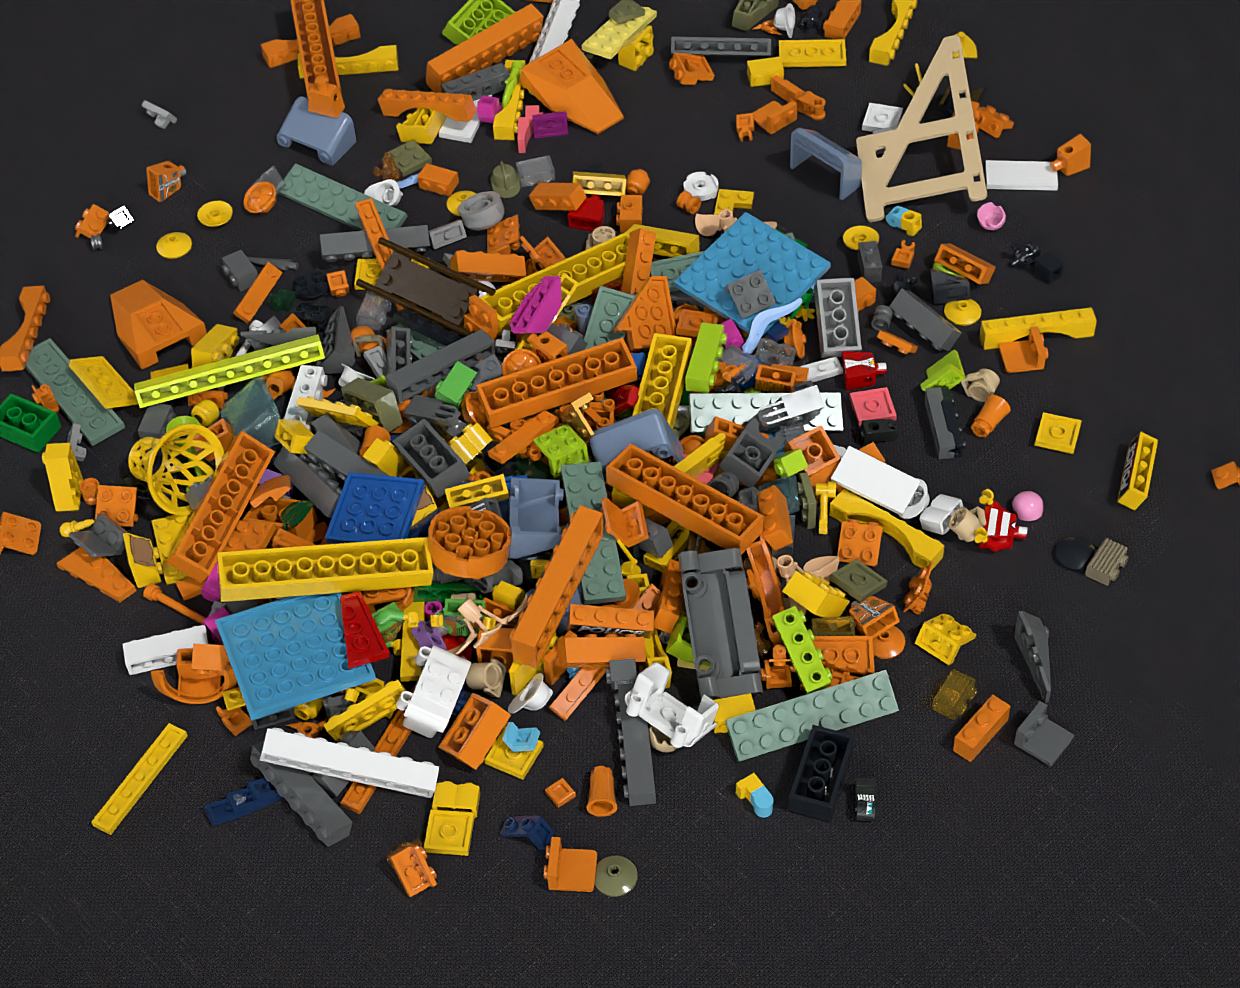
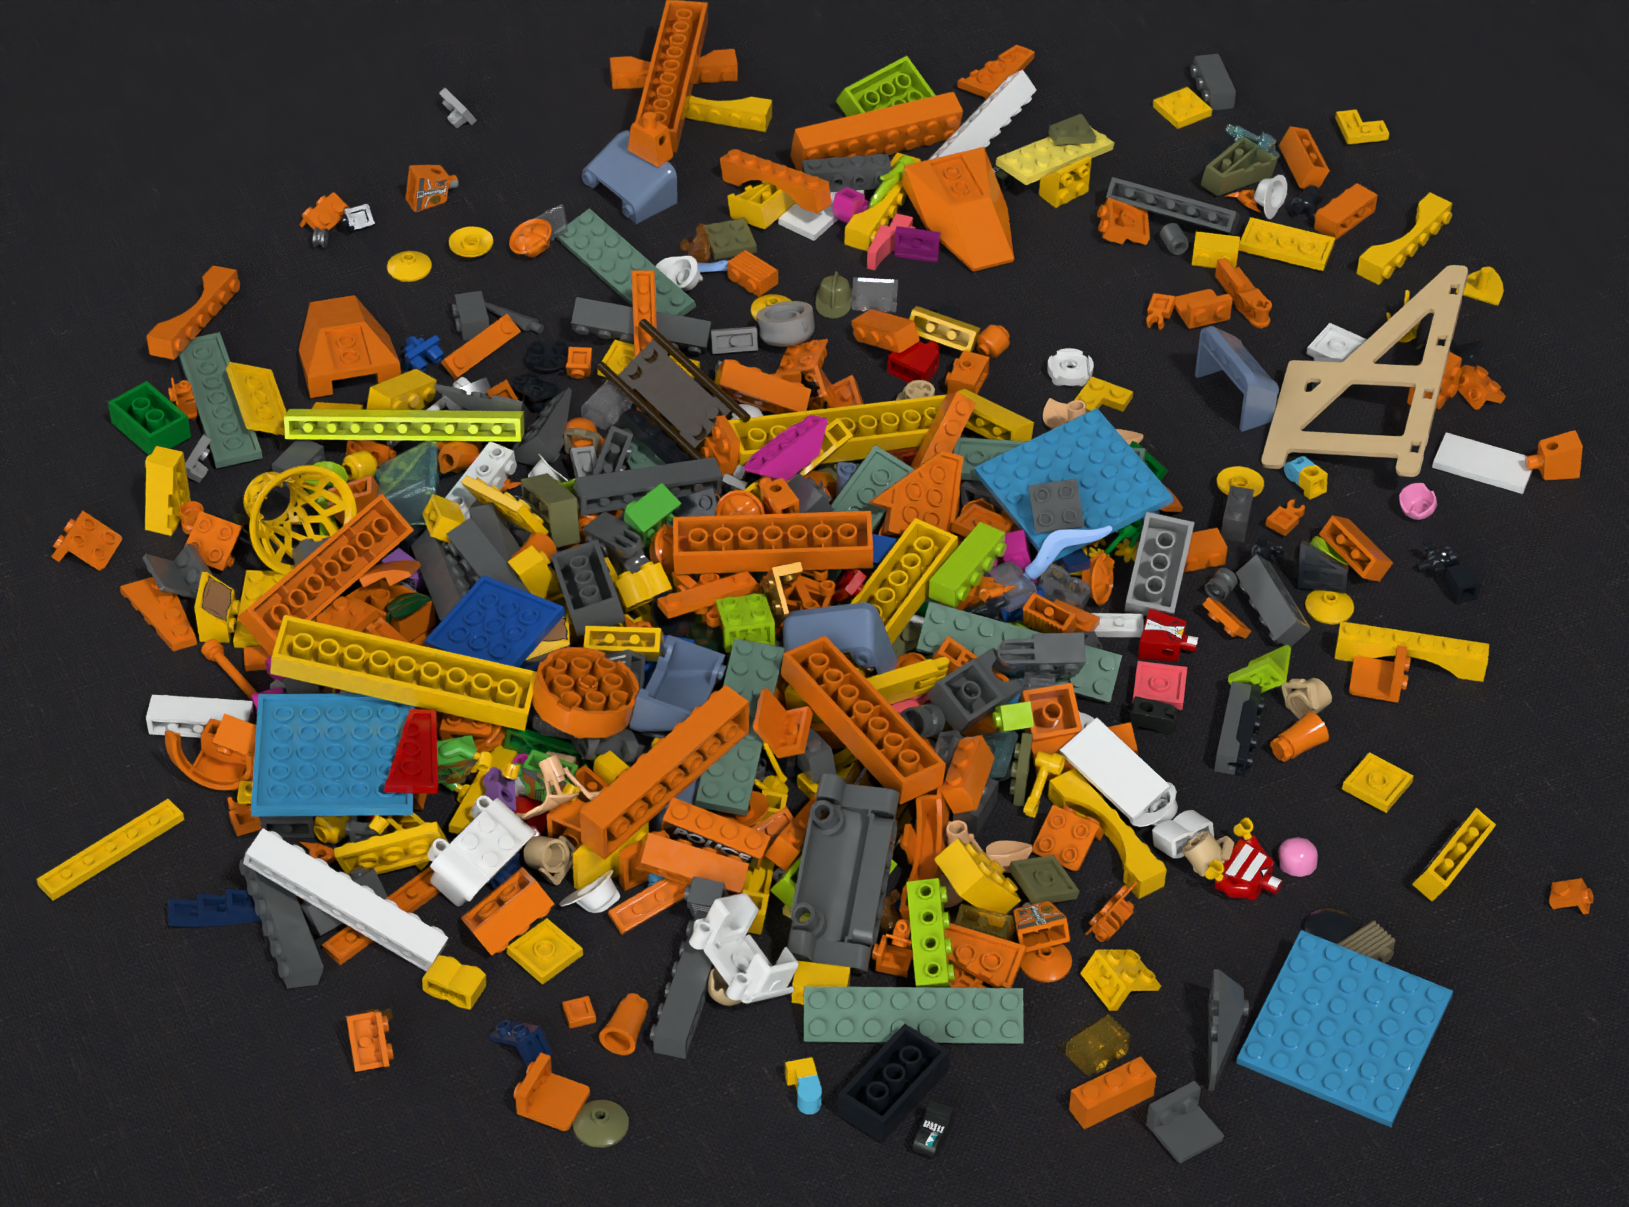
camera: 15 degrees right, 5 degrees down
yellow bar [59,519,95,538] -> none
clear green bracket [269,288,297,312] -> none
yellow plate [424,810,475,856] -> none
medium azure bracket [503,722,540,752] -> none
orange wheel [677,191,701,214] -> none
none -> blue hips [401,335,444,372]
none -> dark grey brick [1160,223,1188,255]
none -> dark azure plate [1237,930,1453,1127]

